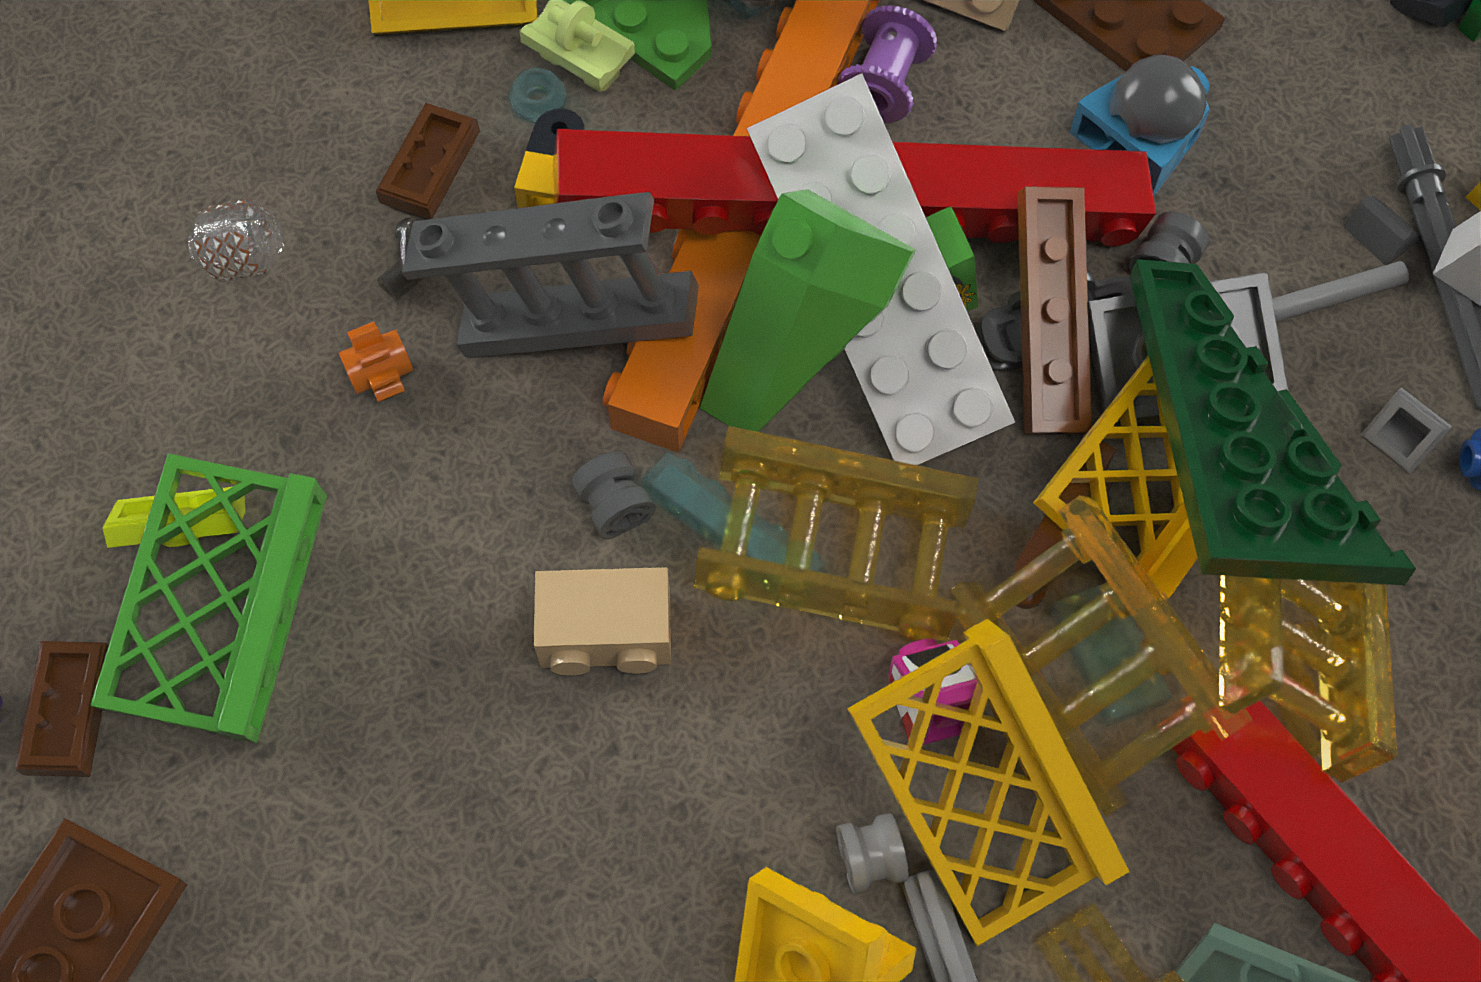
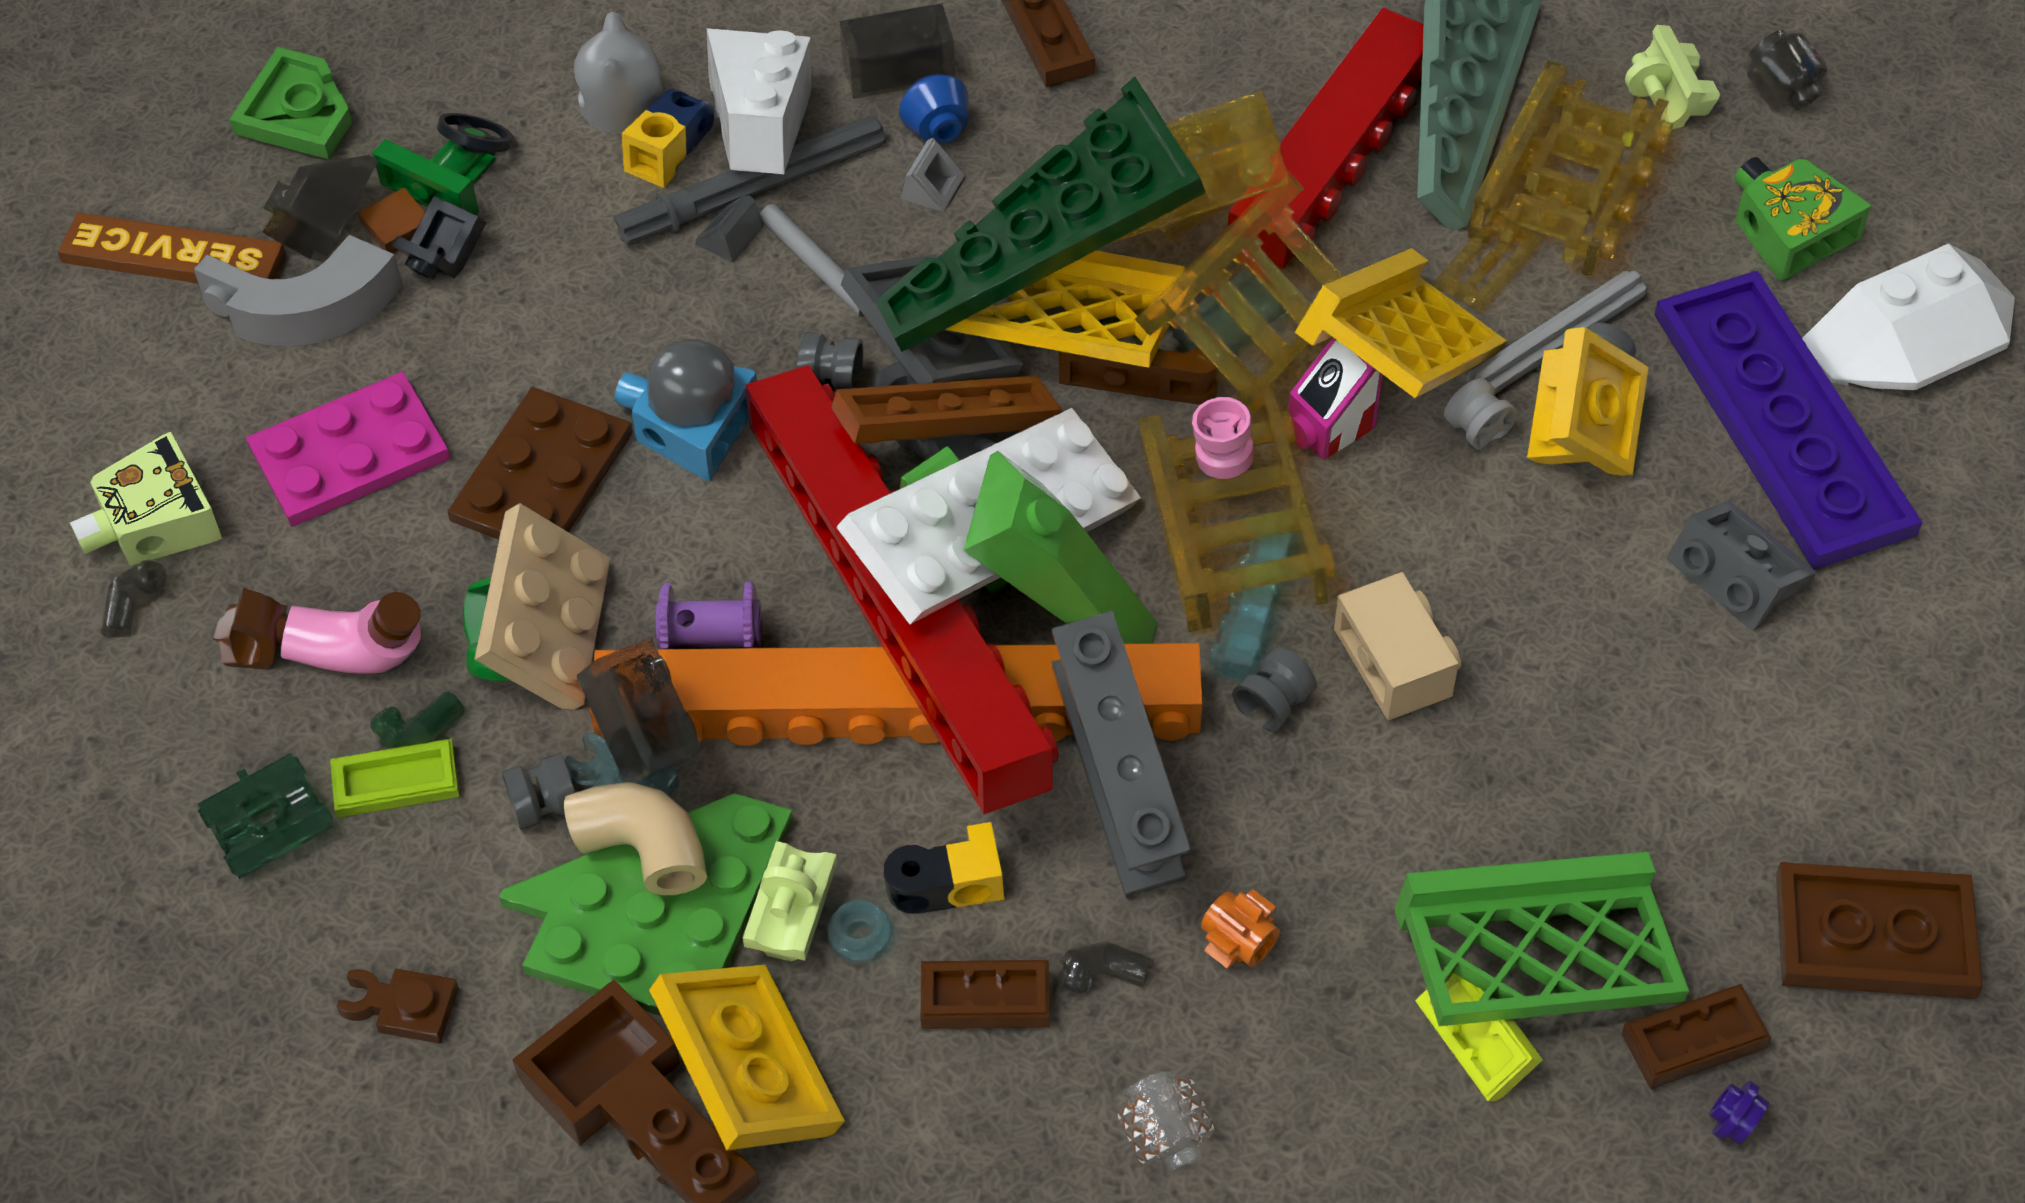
camera: 110 degrees left, 10 degrees down
none -> bright pink wheel [1192,397,1254,479]

